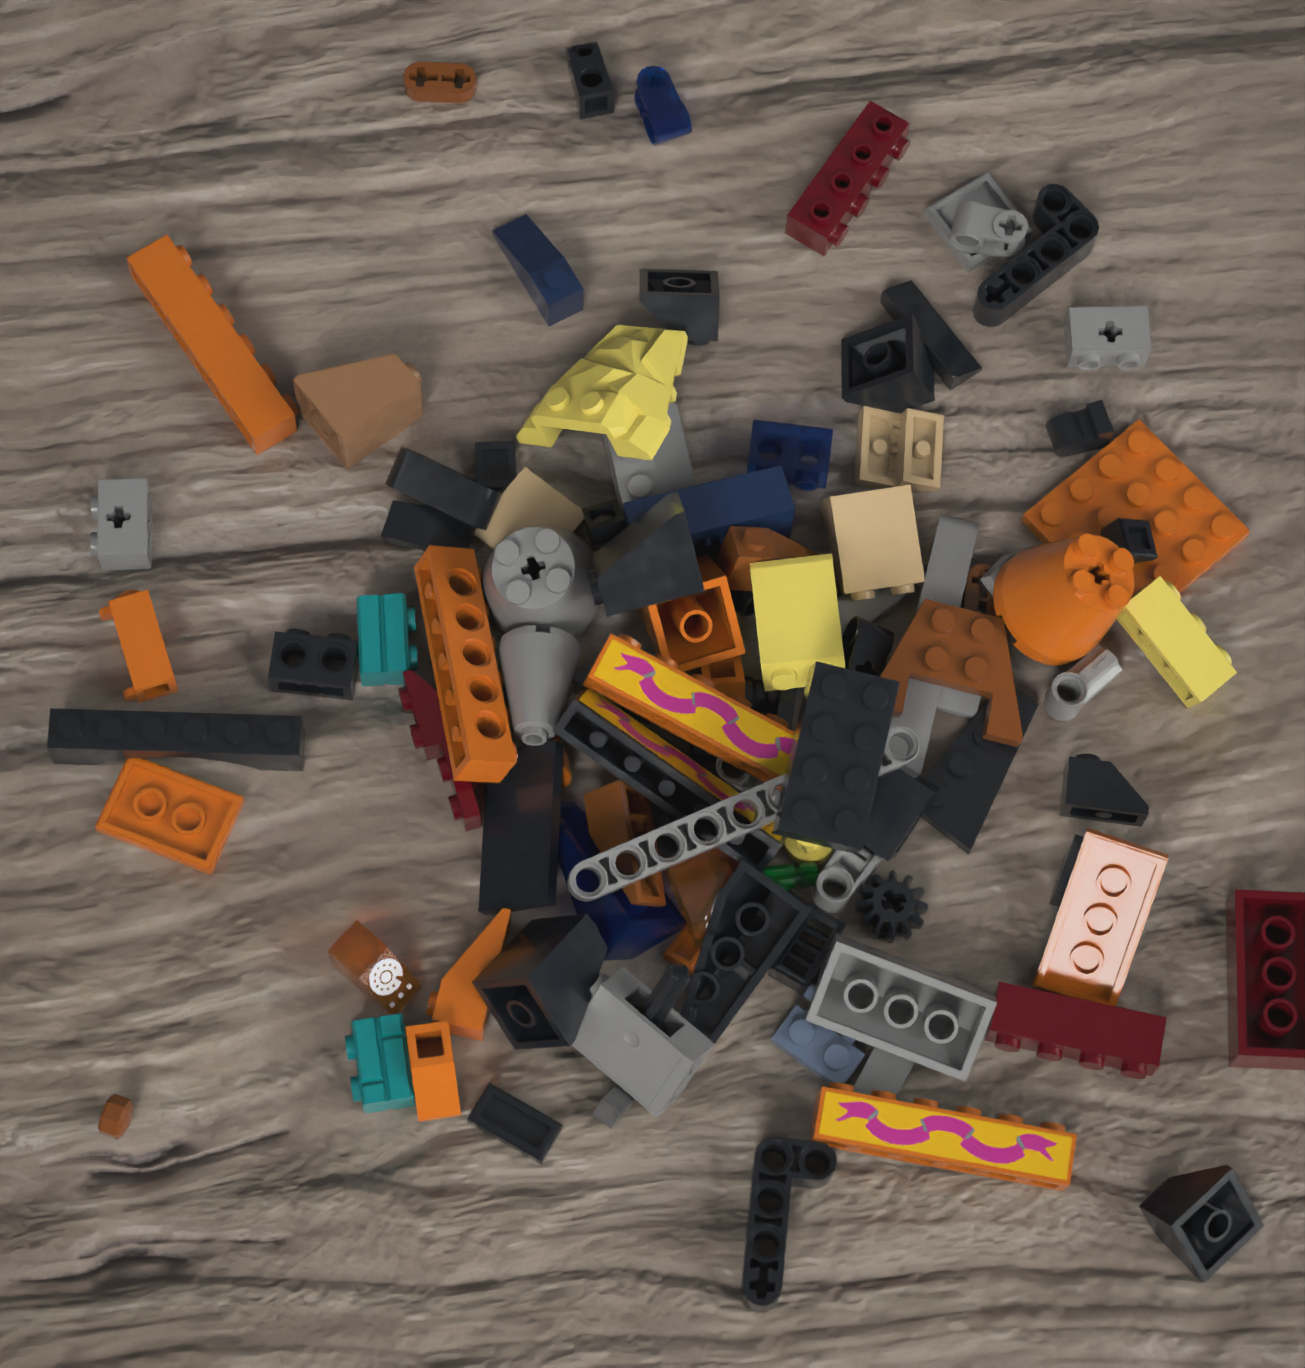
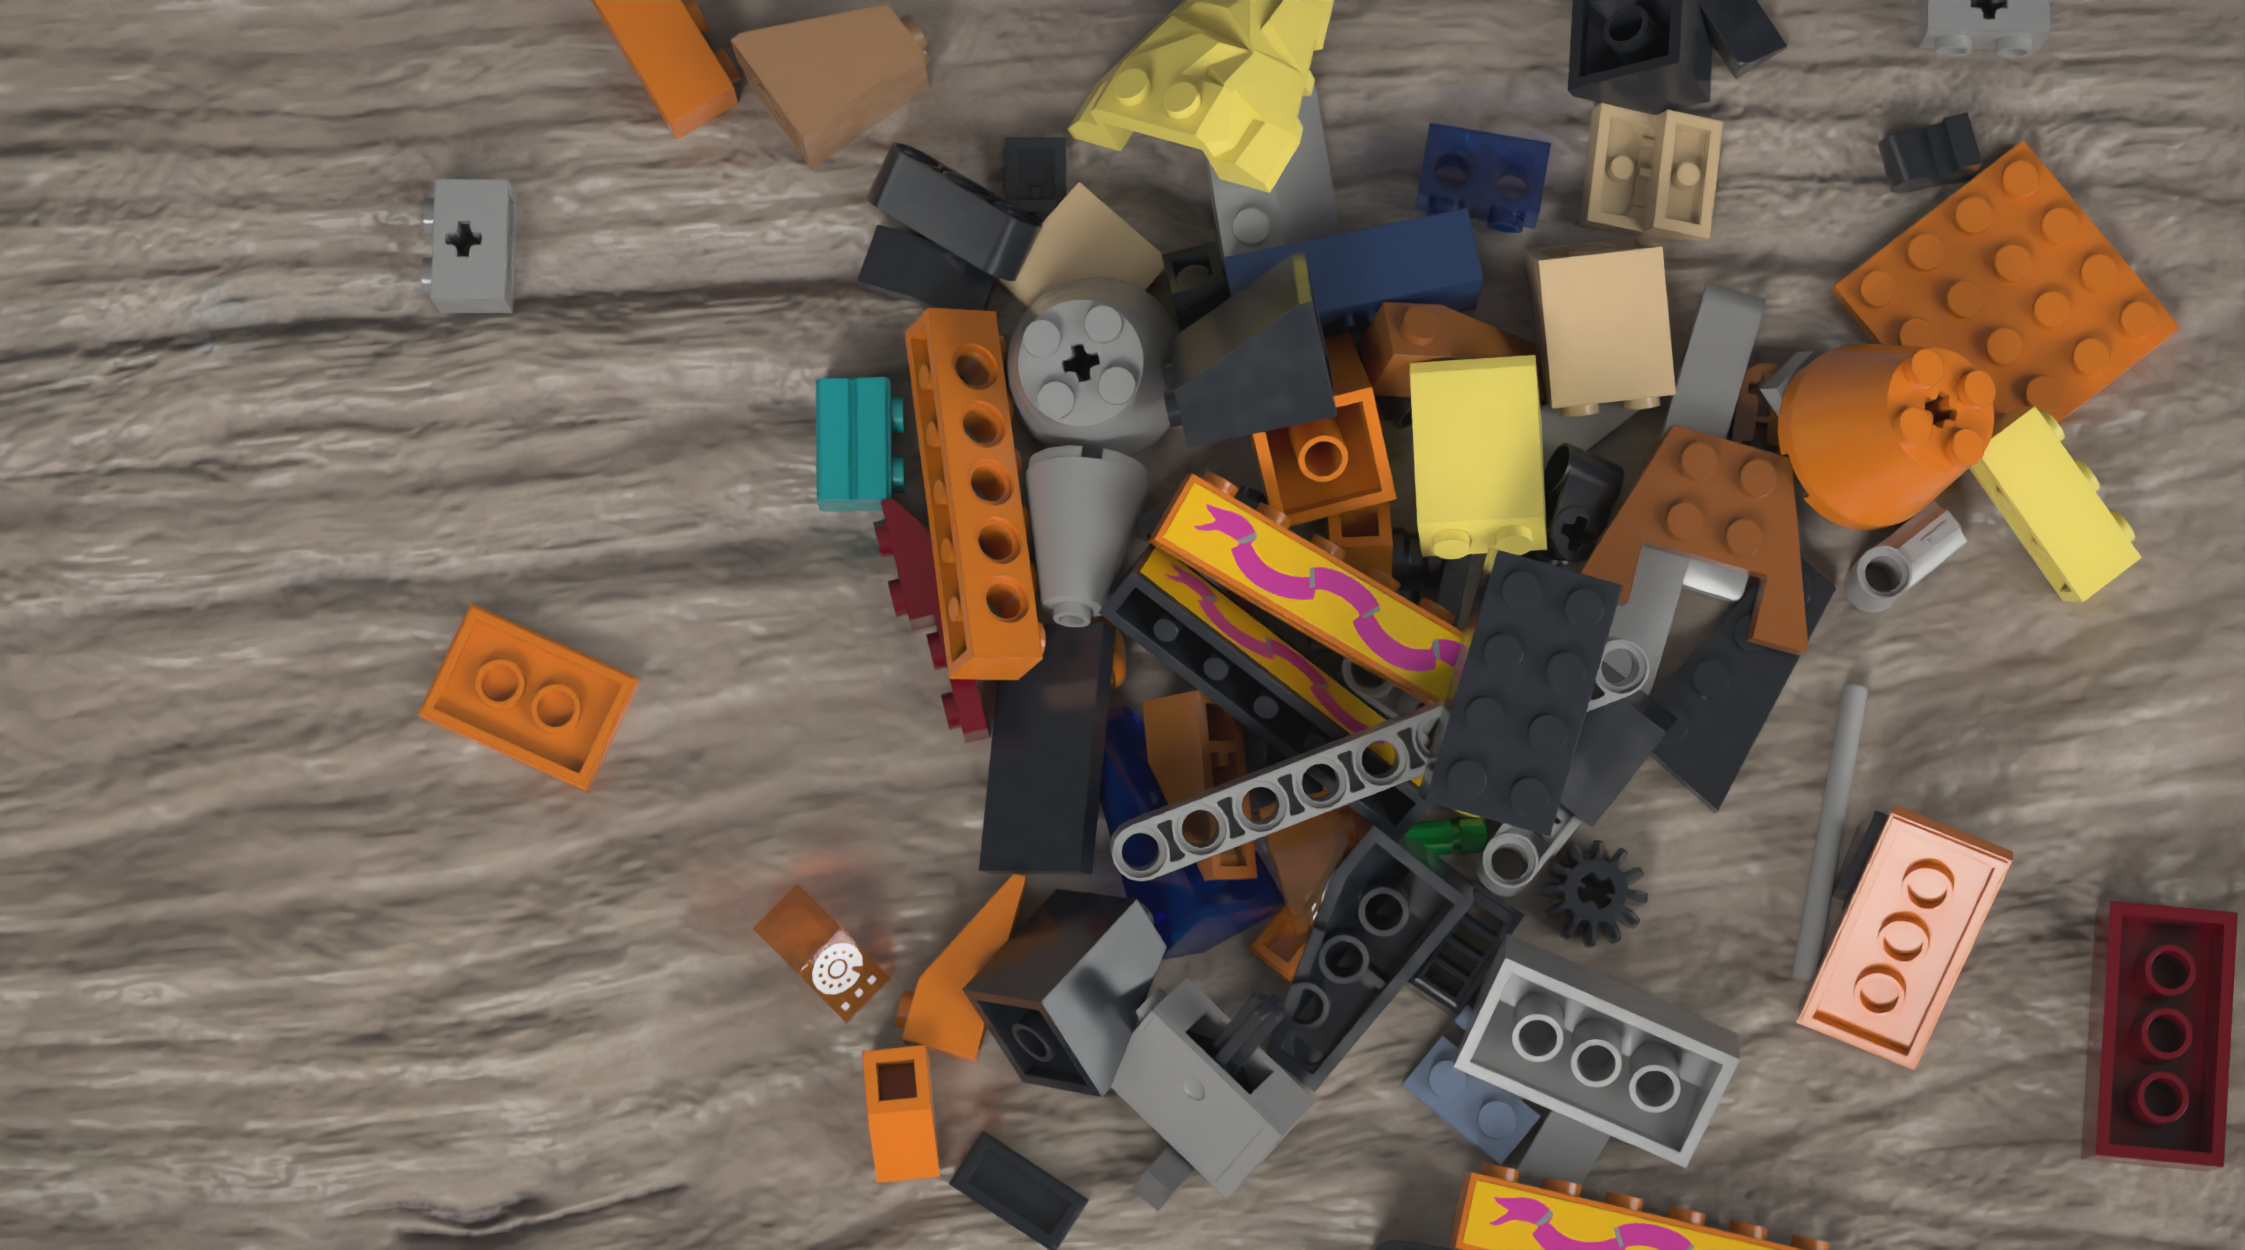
camera: 10 degrees right, 10 degrees up
black arch [47,708,305,771] -> none
orange brick [98,589,179,703] -> none
dark orange tile [98,1093,134,1140] -> none
black brick [268,629,359,701] -> none
teal brick [345,1014,415,1113] -> none
dark red brick [985,982,1167,1079] -> none
black slope [1059,754,1149,827] -> none
black slope [1100,518,1158,563] -> none
none -> light grey axle [1791,684,1868,981]

